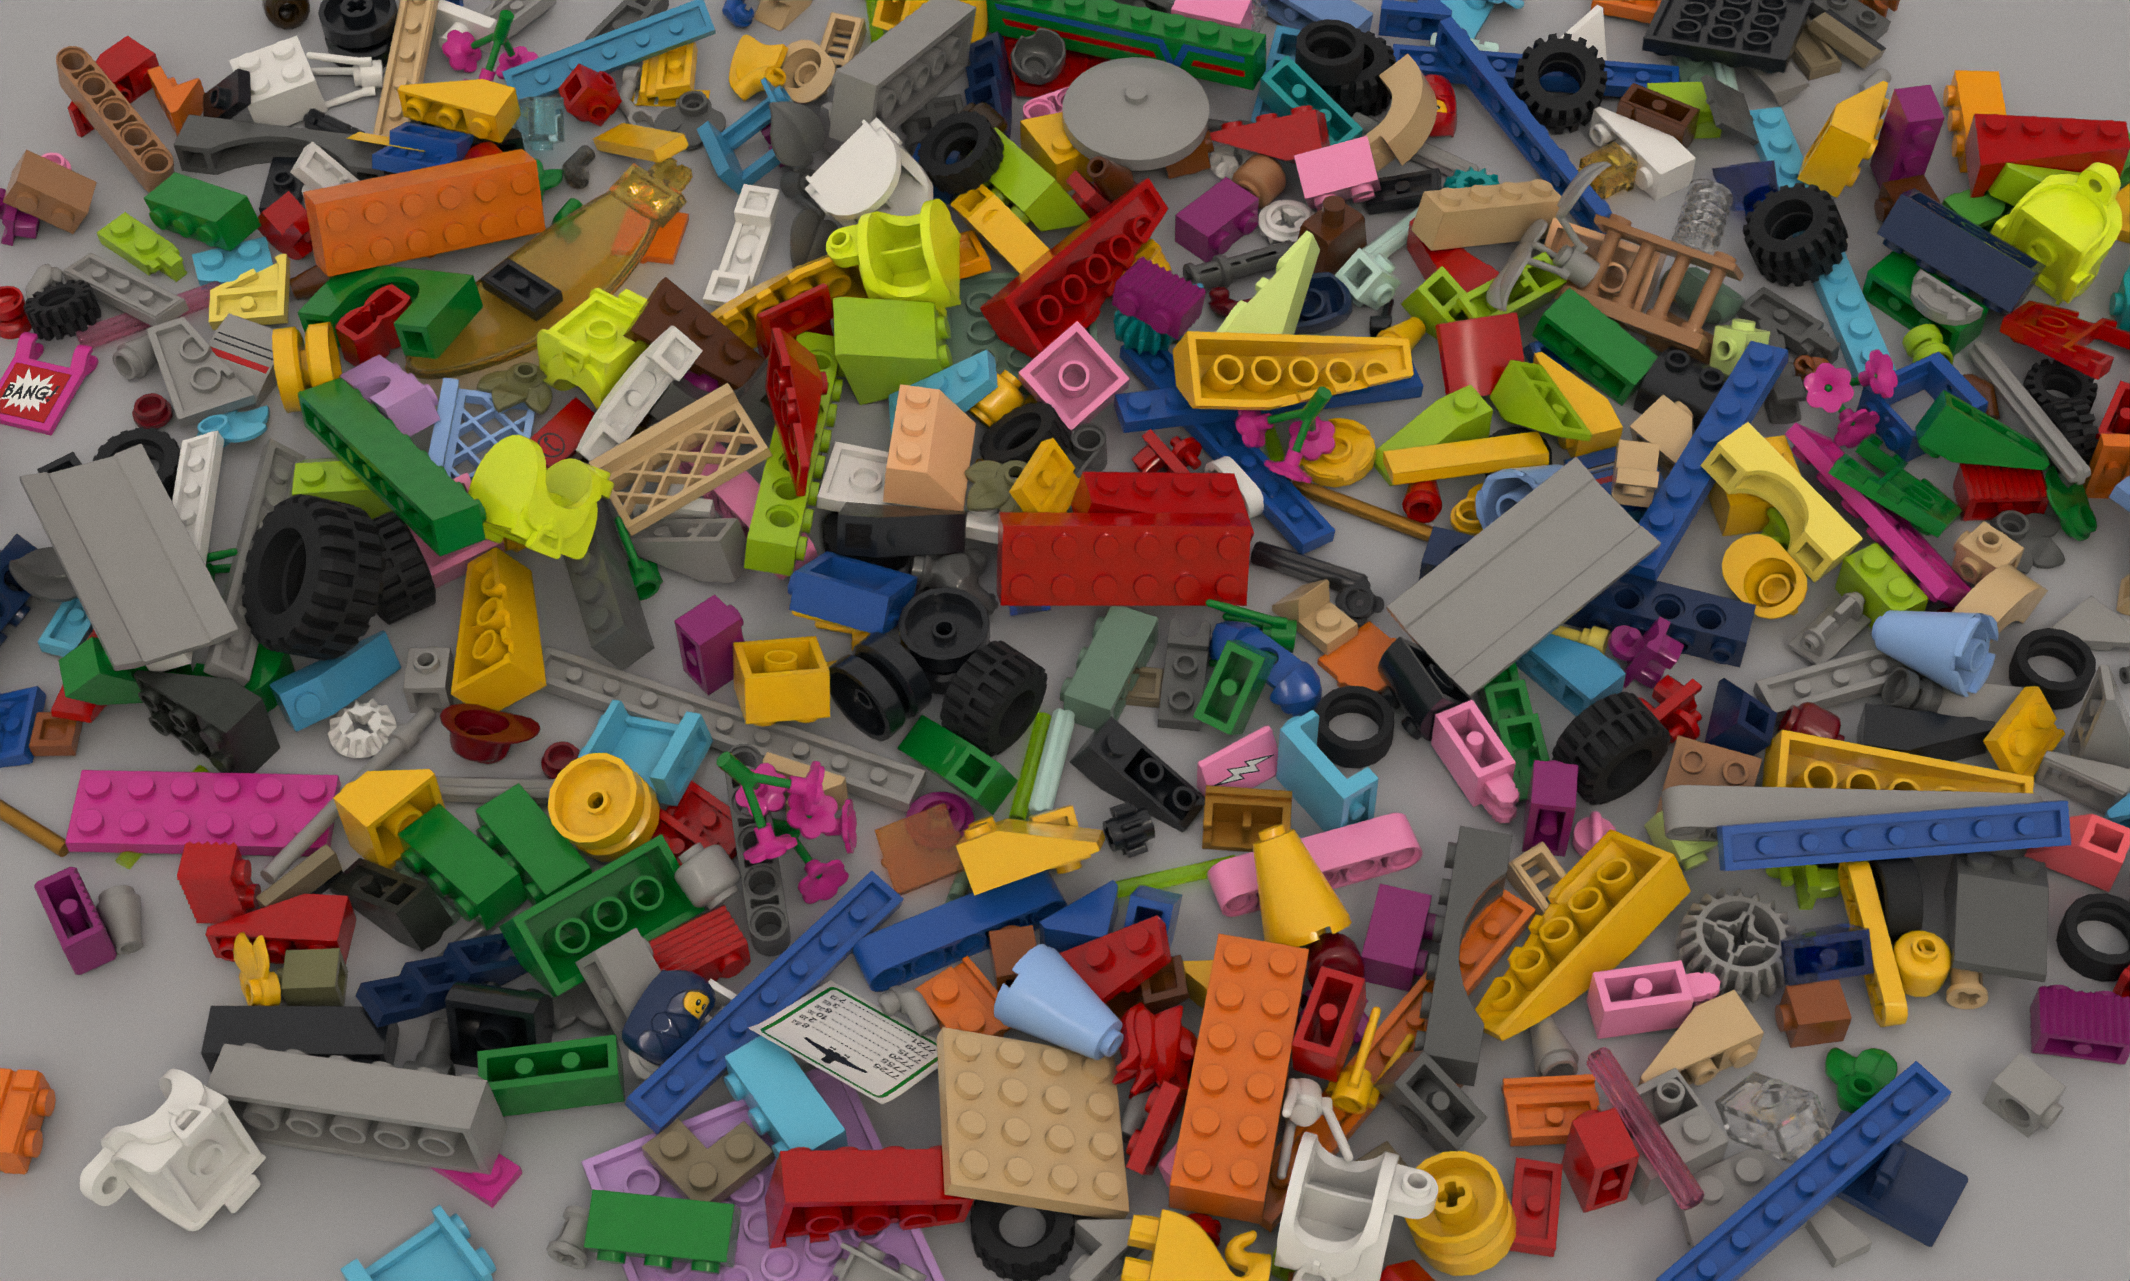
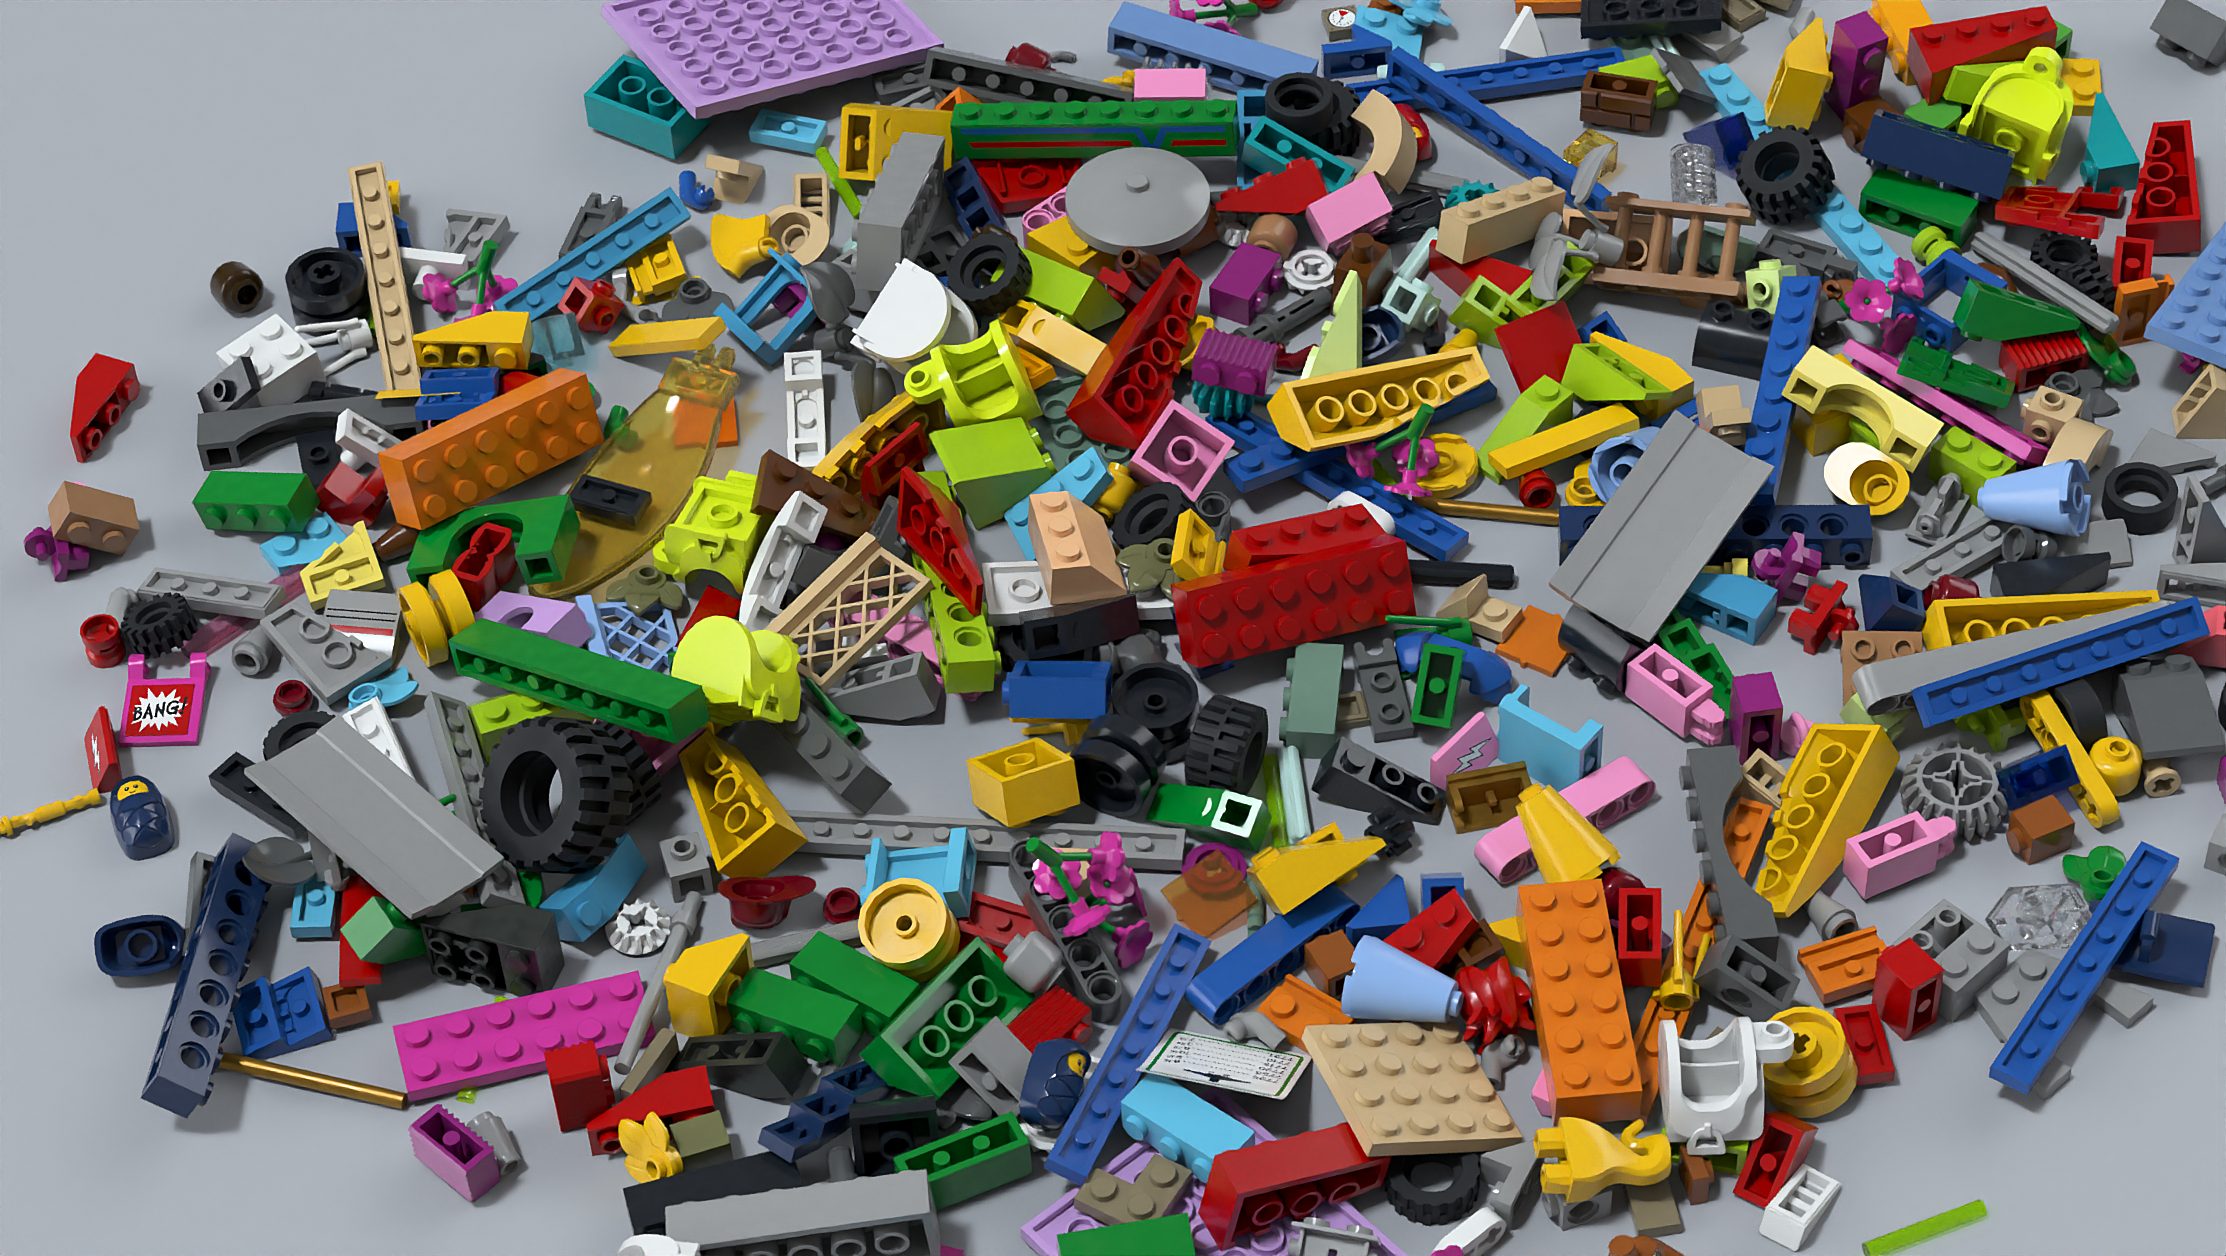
camera: 15 degrees left, 5 degrees down
medium nougat beam [56,46,175,193] -> none
lime hinge [96,212,188,282] -> none
orange slope [147,65,205,137] -> none
clear smoke arm [562,145,596,190] -> none
magenta brick [674,594,745,696] -> none
dark grey hair [1010,28,1066,85] -> none
clear neon green bar [1115,855,1236,898] -> none
red plate [1126,1081,1188,1175] -> none
red hips [1132,429,1202,473] -> none
white plant [1277,1078,1353,1180] -> none
black tyre [1315,686,1394,768] -> none
black plate [1335,578,1385,627] -> none
magenta brick [1361,884,1437,992] -> none
black tyre [1513,33,1607,134] -> none
green brick [1532,287,1658,406] -> none
black tyre [1552,692,1671,805] -> none
clear pink axle [1586,1047,1704,1211] -> none
white slope [1589,106,1696,201] -> none
tan slope [1630,394,1695,473] -> none
tan slope [1638,990,1764,1086] -> none
light grey tile [1910,269,1984,326] -> none
yellow plate [1983,686,2065,777] -> none

